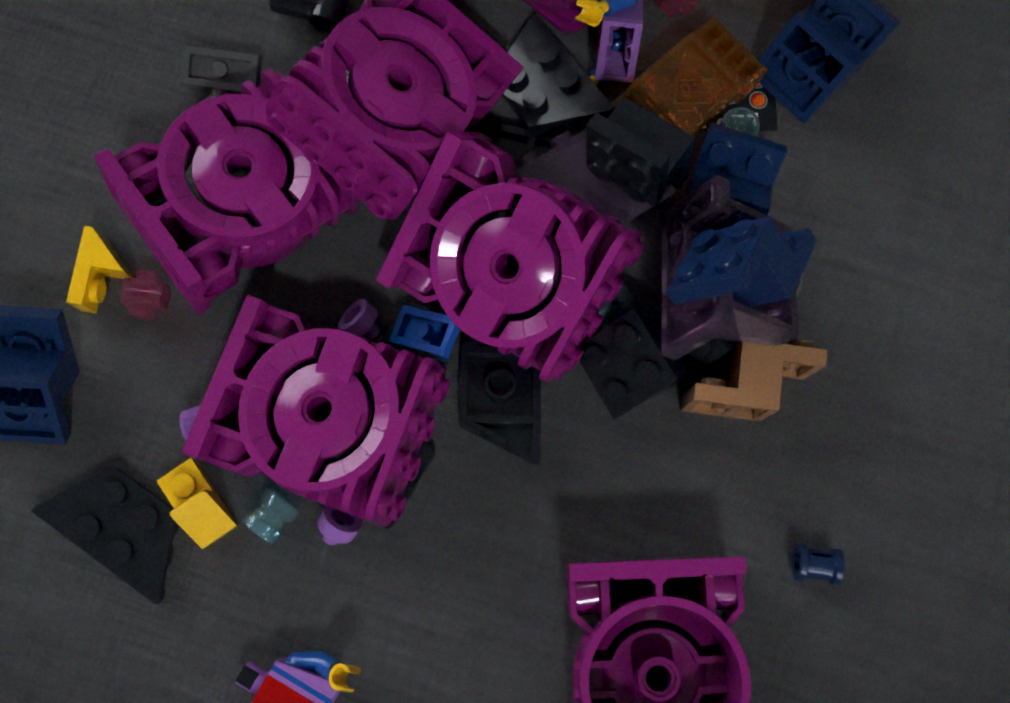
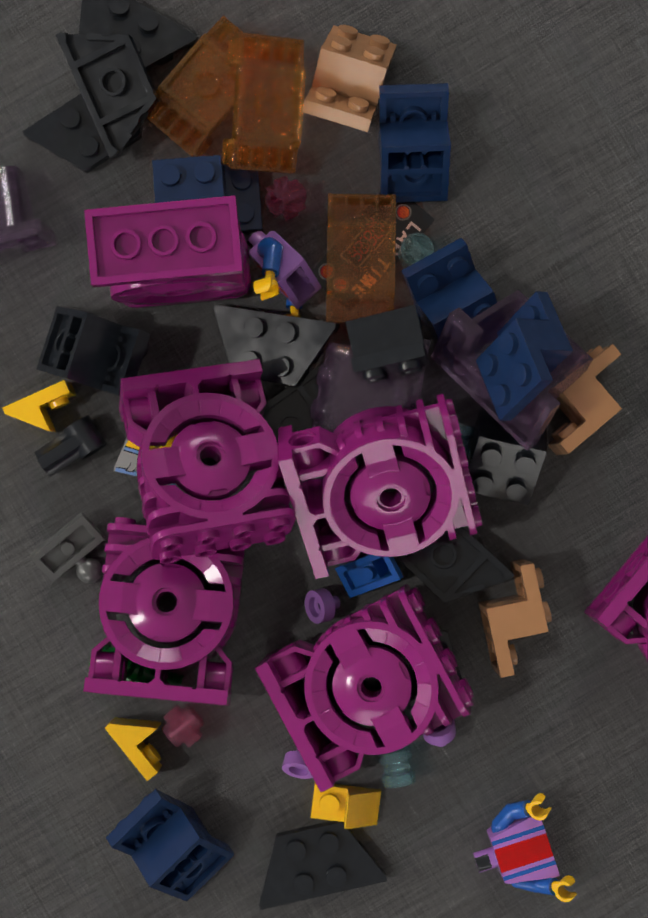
camera: 45 degrees left, 10 degrees up
none -> medium nougat bracket [478,559,552,678]

